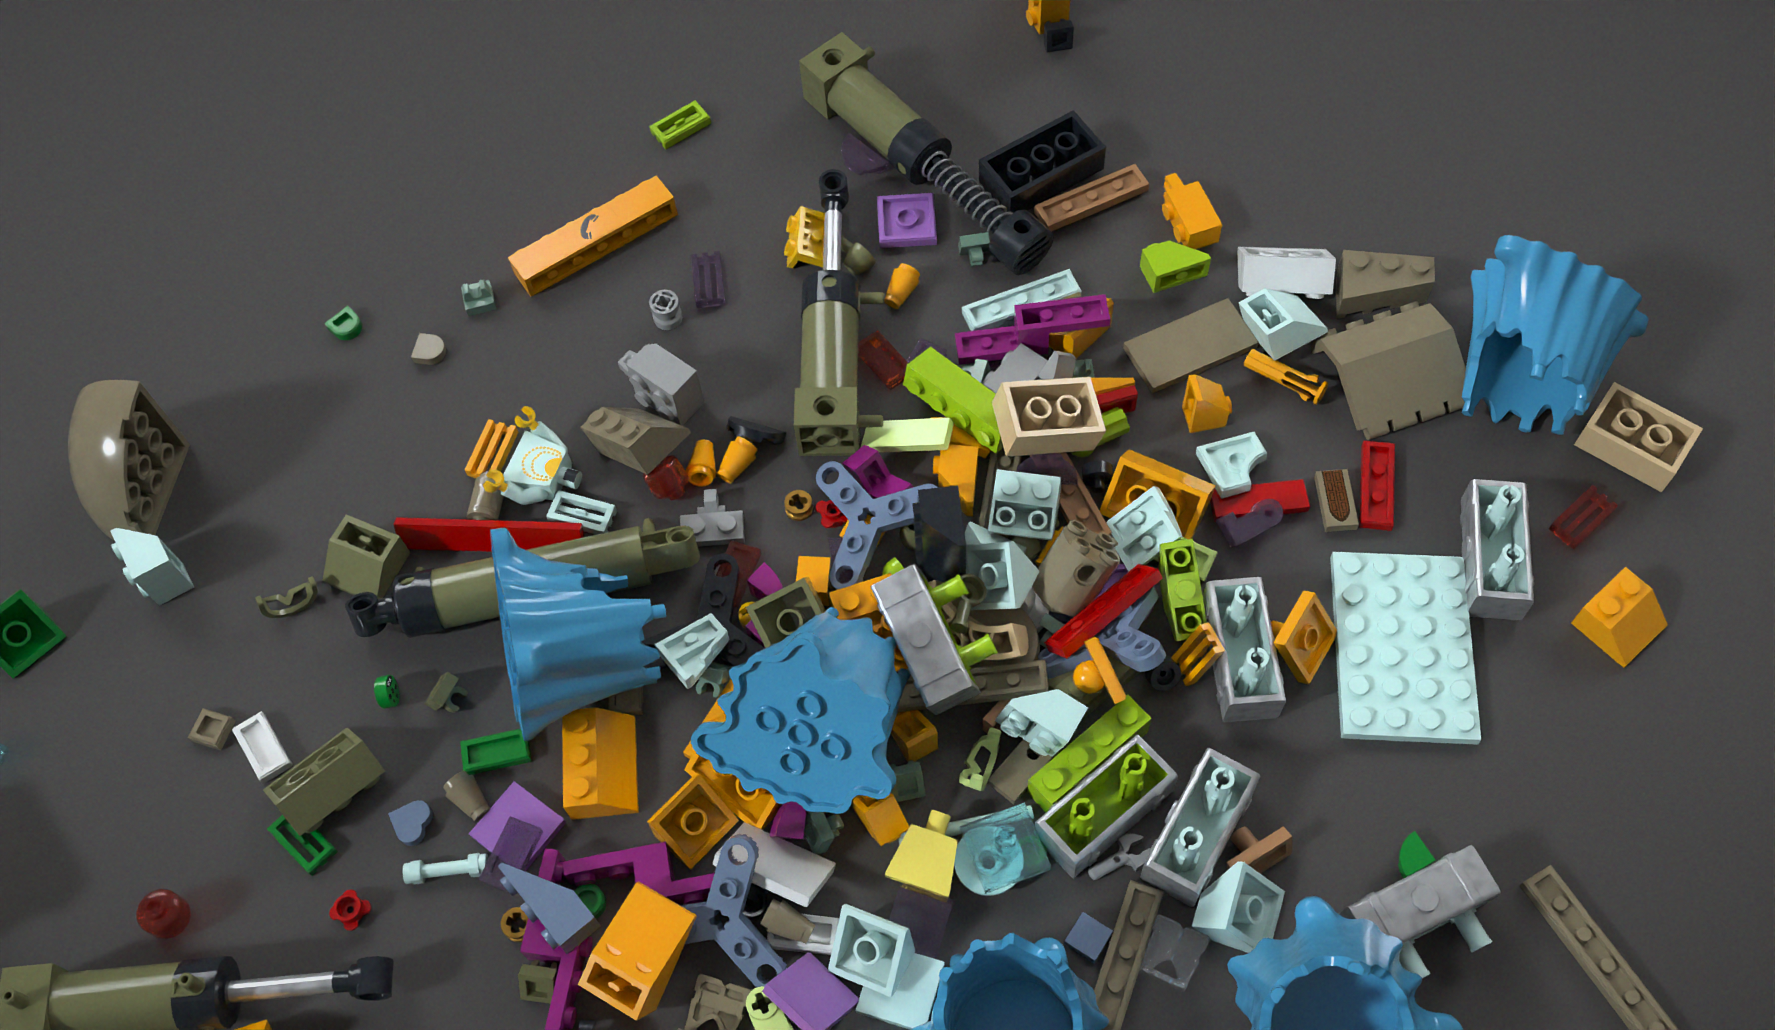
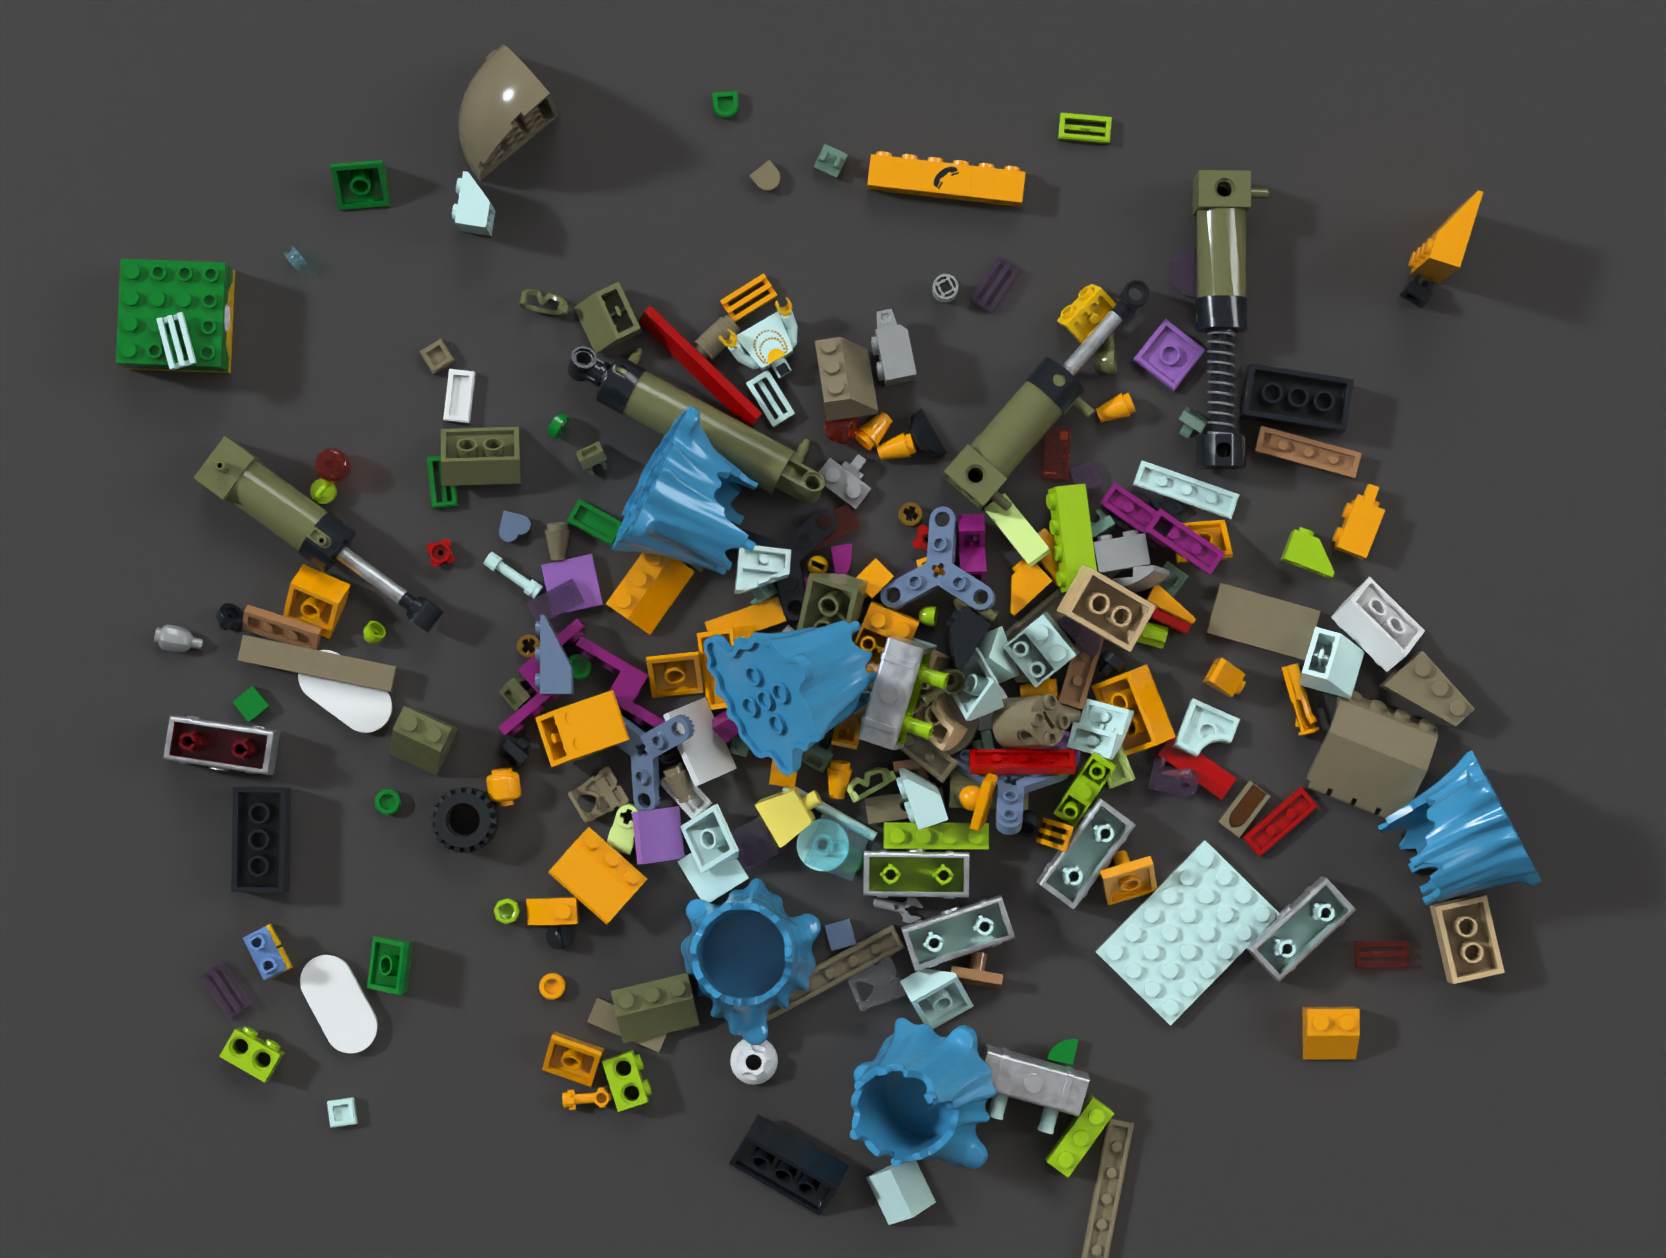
camera: 35 degrees right, 25 degrees up
none -> lime tile [310,478,337,505]
none -> light orange cone [827,760,853,799]
none -> lime brick [1045,1095,1114,1178]

